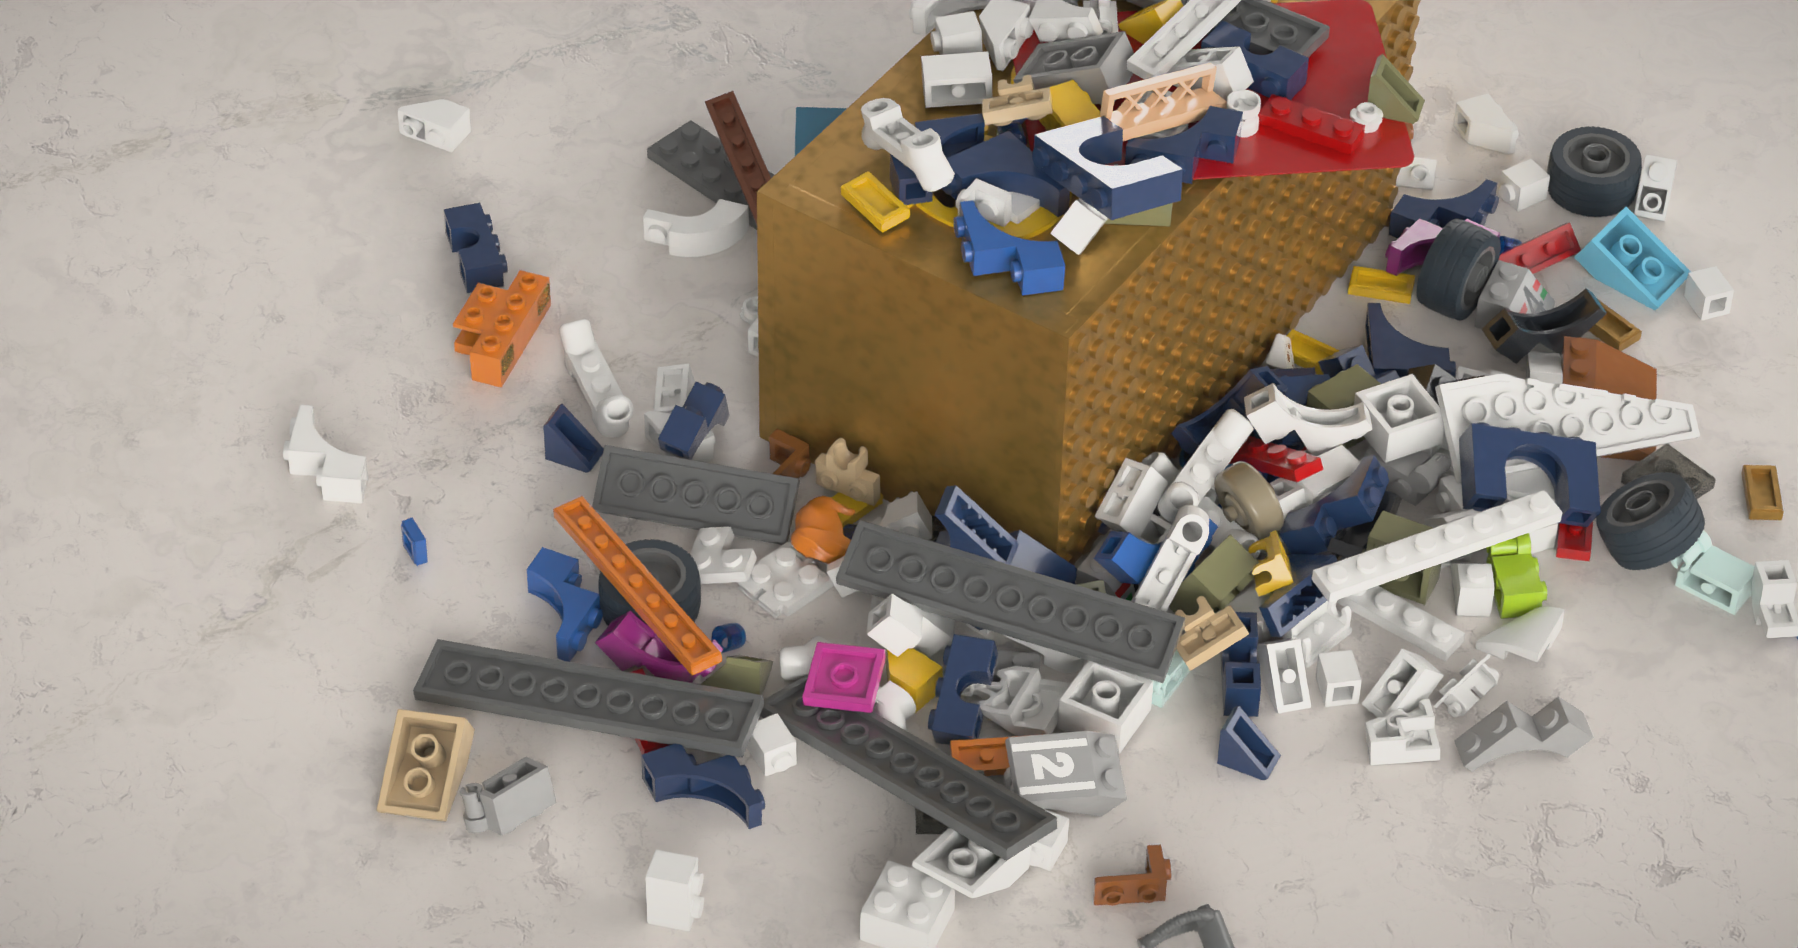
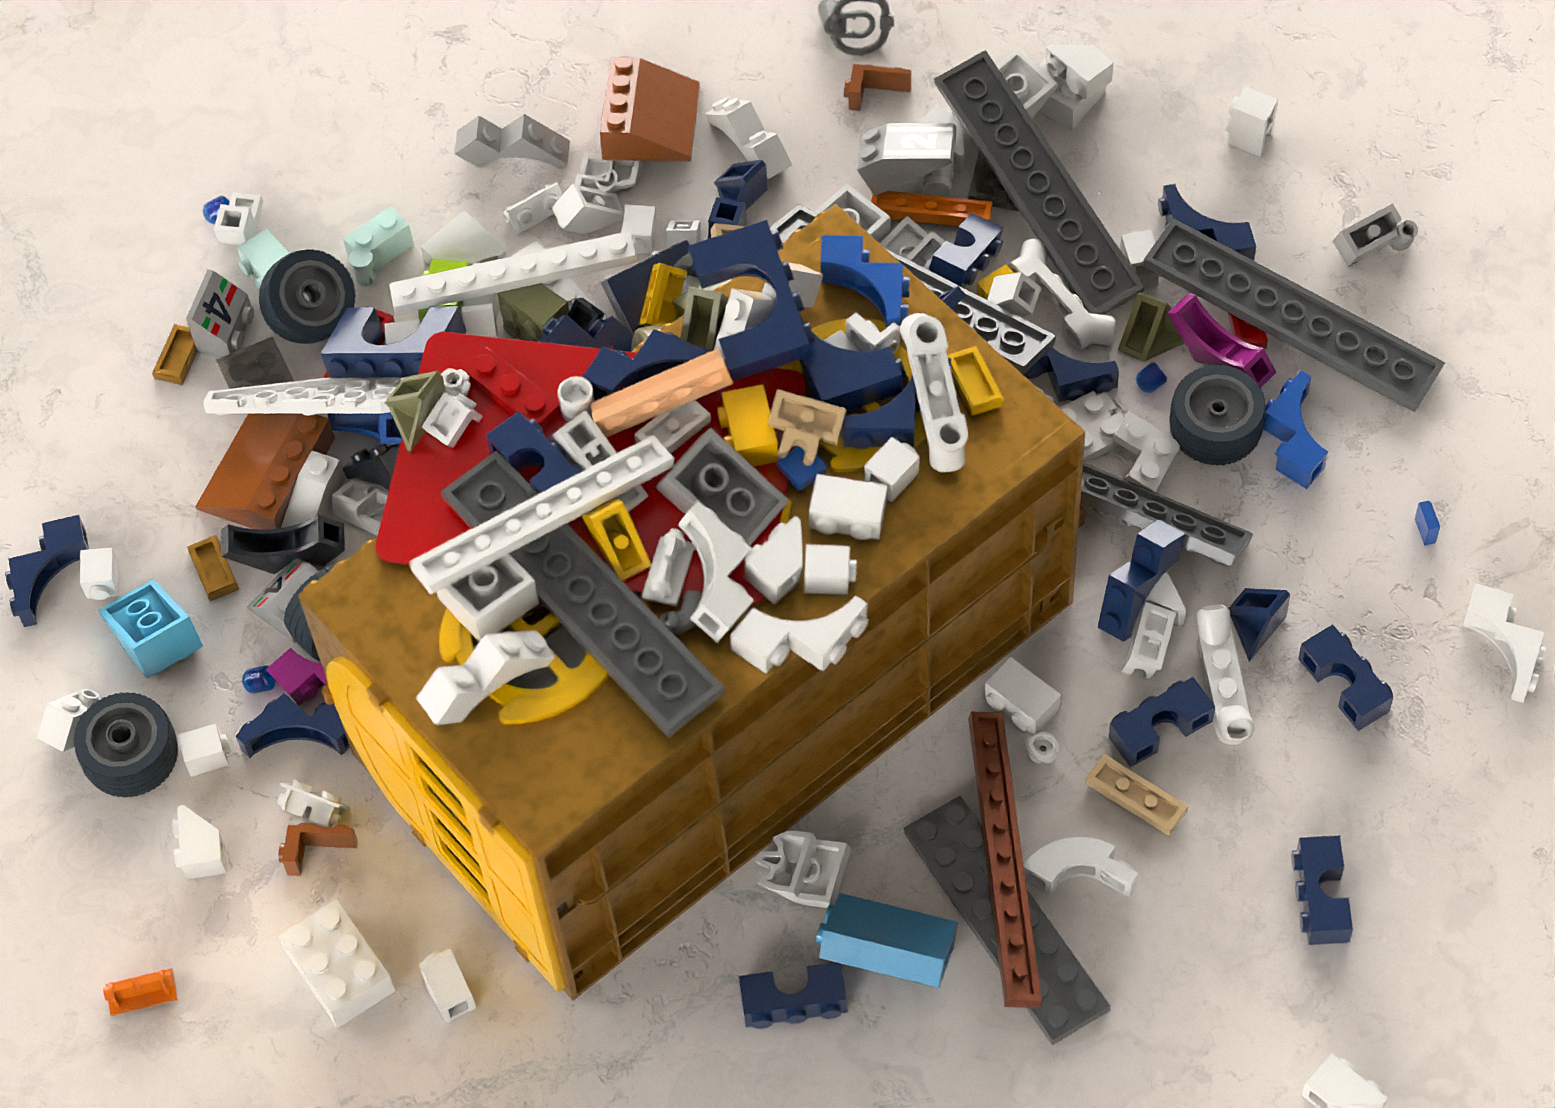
camera: 160 degrees left, 15 degrees up
tan slope [376,709,475,822] -> none
orange piece [453,270,551,388] -> none
orange tile [553,496,722,676] -> none
dark pink plate [803,642,886,713] -> none
red plate [1499,222,1581,274] -> none
none -> dark blue arch [5,515,89,627]
none -> orange hinge [103,968,178,1016]
none -> light grey slope [186,269,254,360]
none -> light aqua hinge [343,206,414,286]
none -> white bracket [421,392,483,448]
none -> dark orange slope [600,57,700,161]
none -> white arch [705,98,793,179]
none -> white brick [864,437,920,502]
none -> dark blue arch [1024,347,1119,403]
none -> white slope [1045,44,1114,100]
none -> tan plate [1085,754,1188,836]
none -> dark blue arch [1108,677,1215,768]
none -> dark blue arch [1298,624,1394,731]

